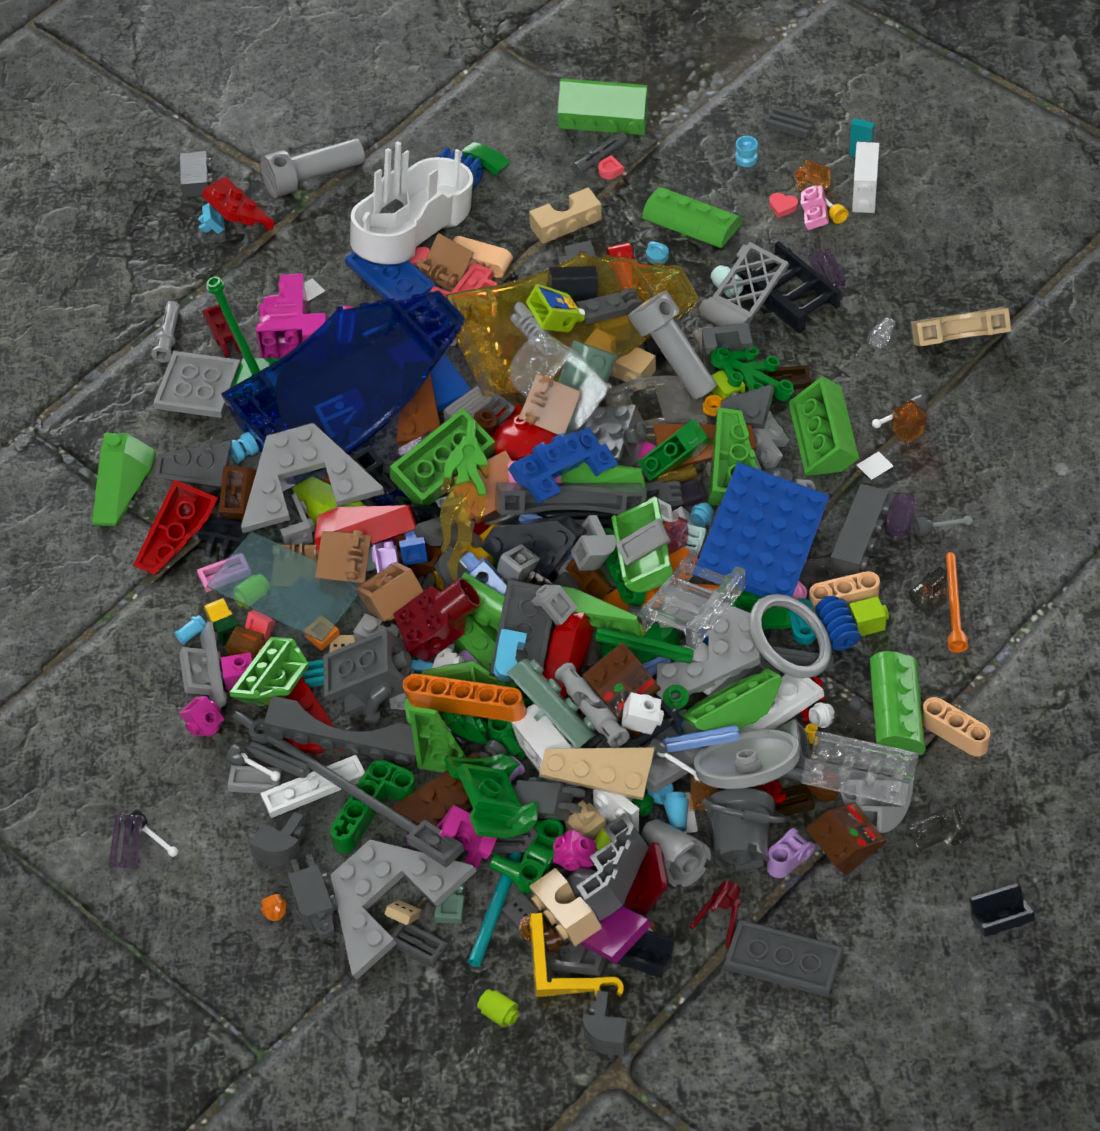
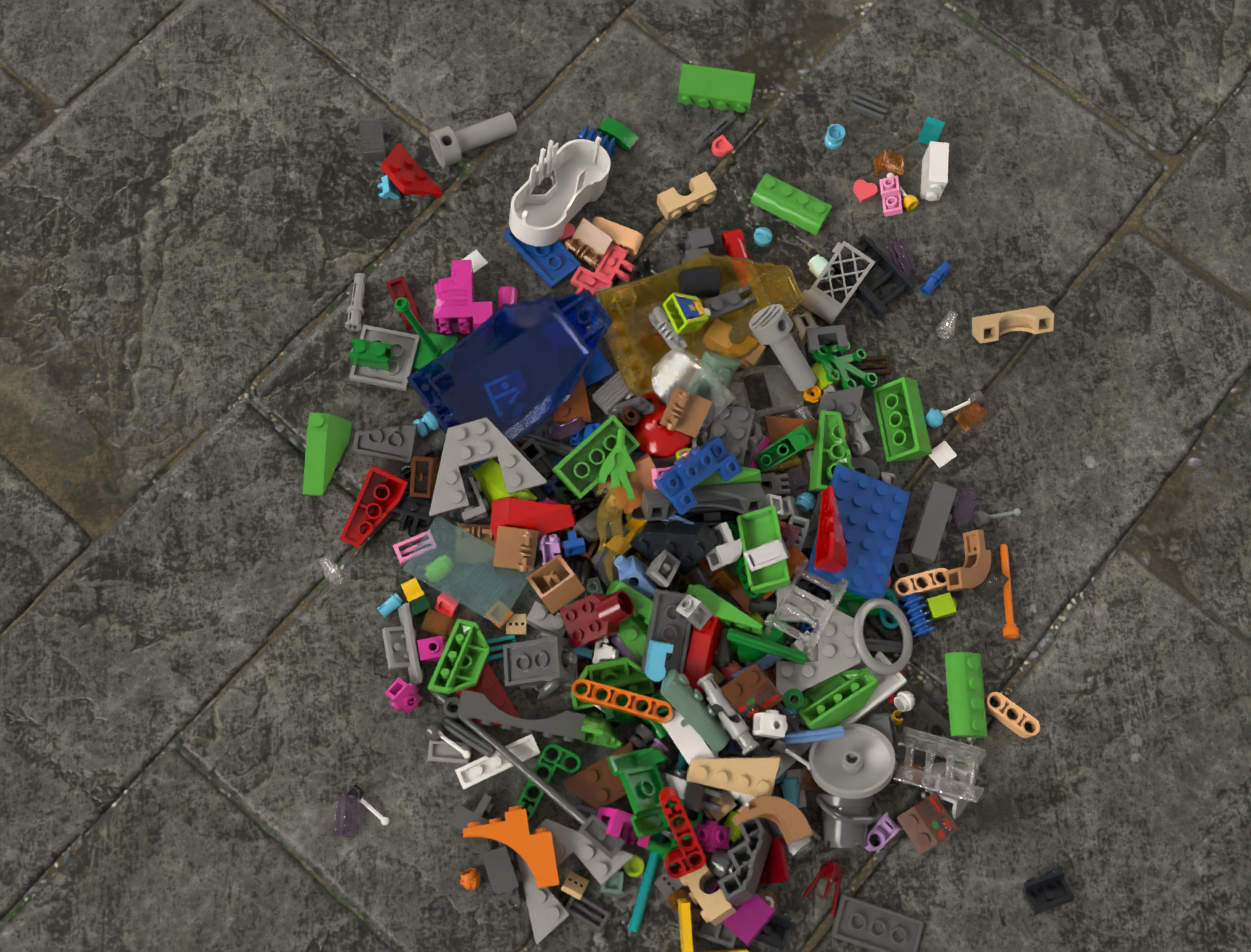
camera: 10 degrees left, 20 degrees up
none -> clear cone [319,555,345,586]
none -> green brick [348,338,394,371]
none -> orange arch [463,806,560,888]
none -> lime tile [623,855,645,877]
none -> red beam [659,787,706,879]
none -> medium nougat arch [732,796,813,845]
none -> red wedge [814,486,848,573]
none -> blue pin [920,262,952,297]
none -> medium azure plate [925,408,943,428]
none -> medium nougat arch [945,530,991,591]

